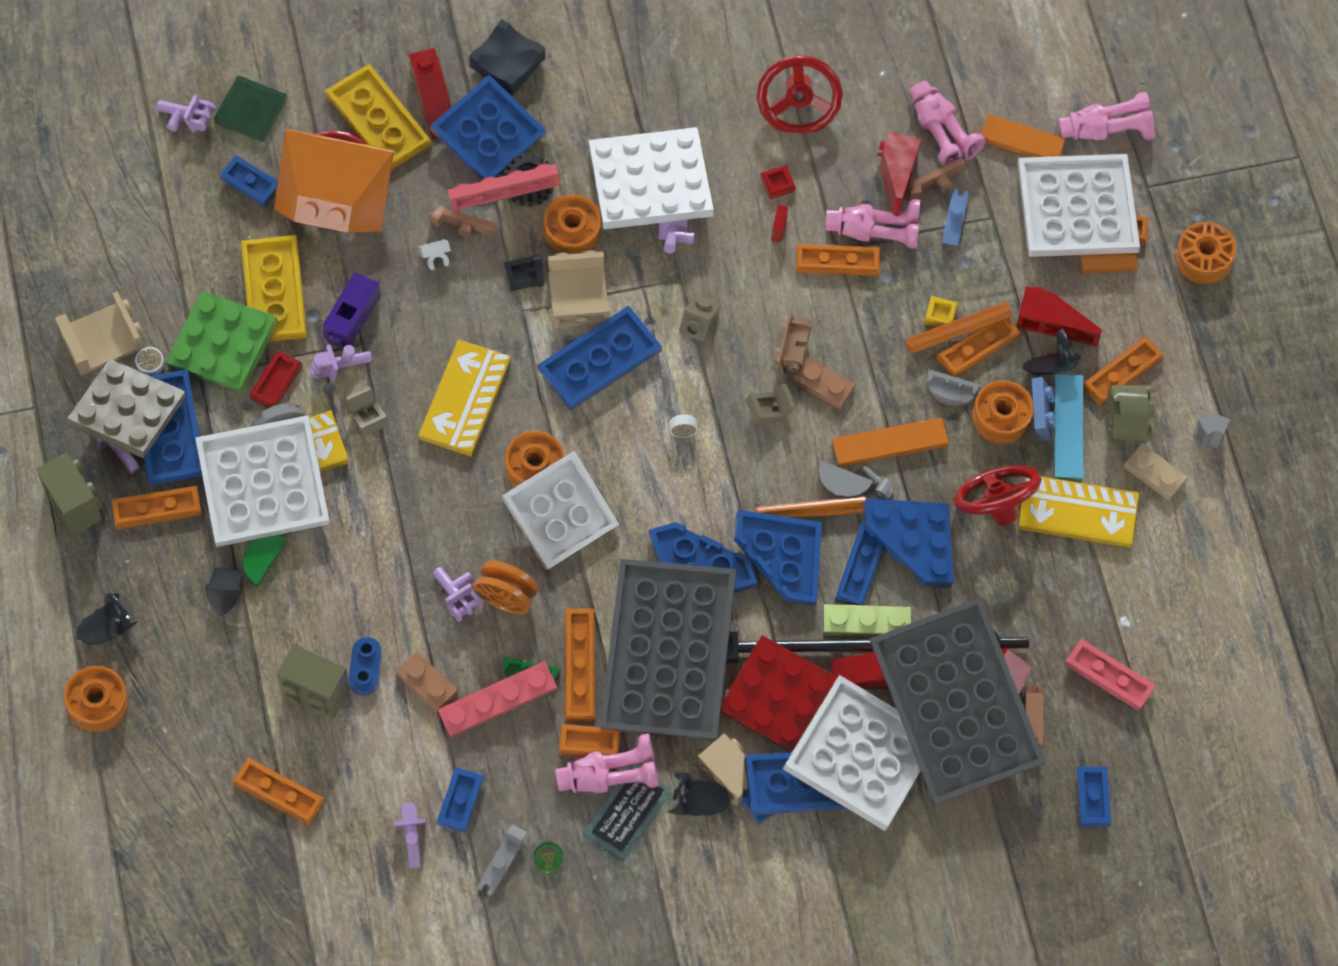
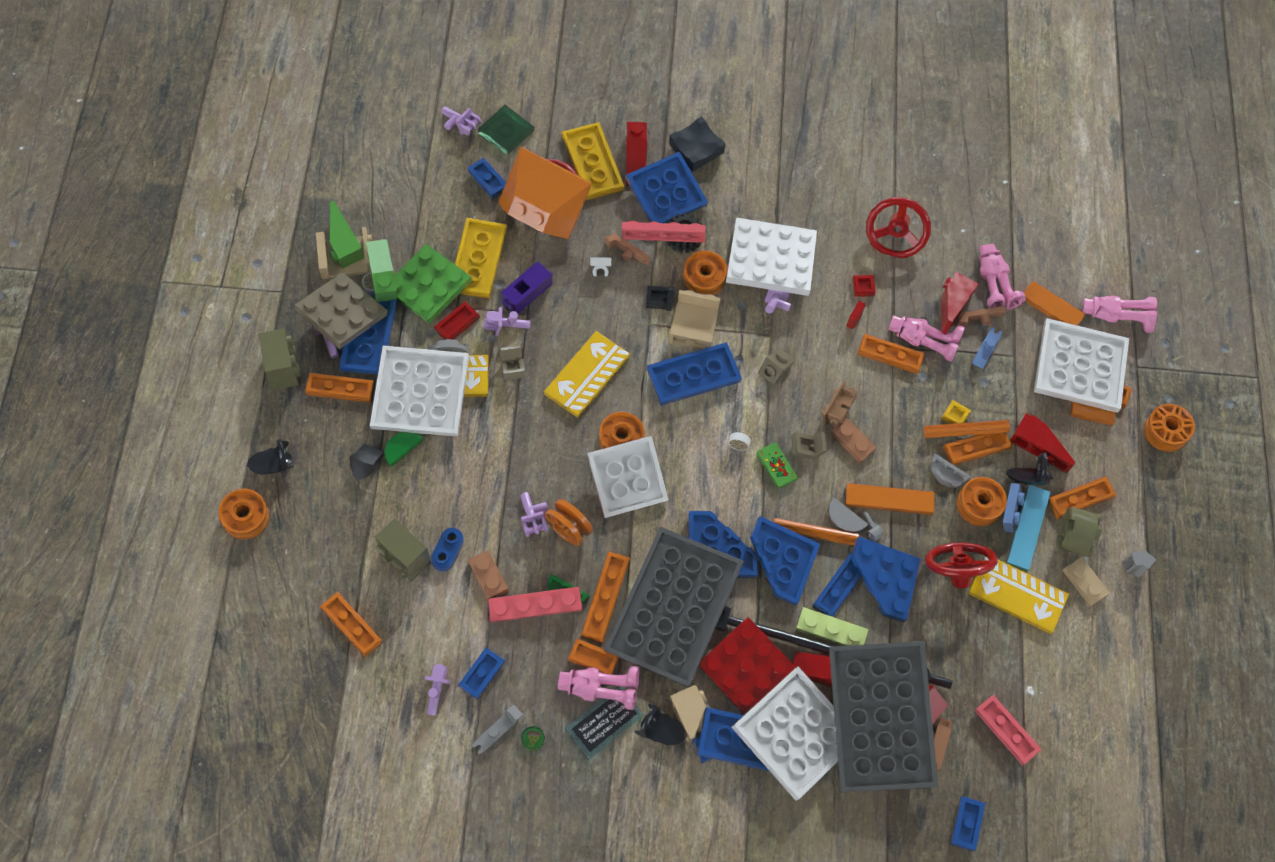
camera: 15 degrees right, 0 degrees up
none -> bright green slope [329,201,364,269]
none -> bright green slope [366,239,397,302]
none -> bright green tile [756,442,798,490]

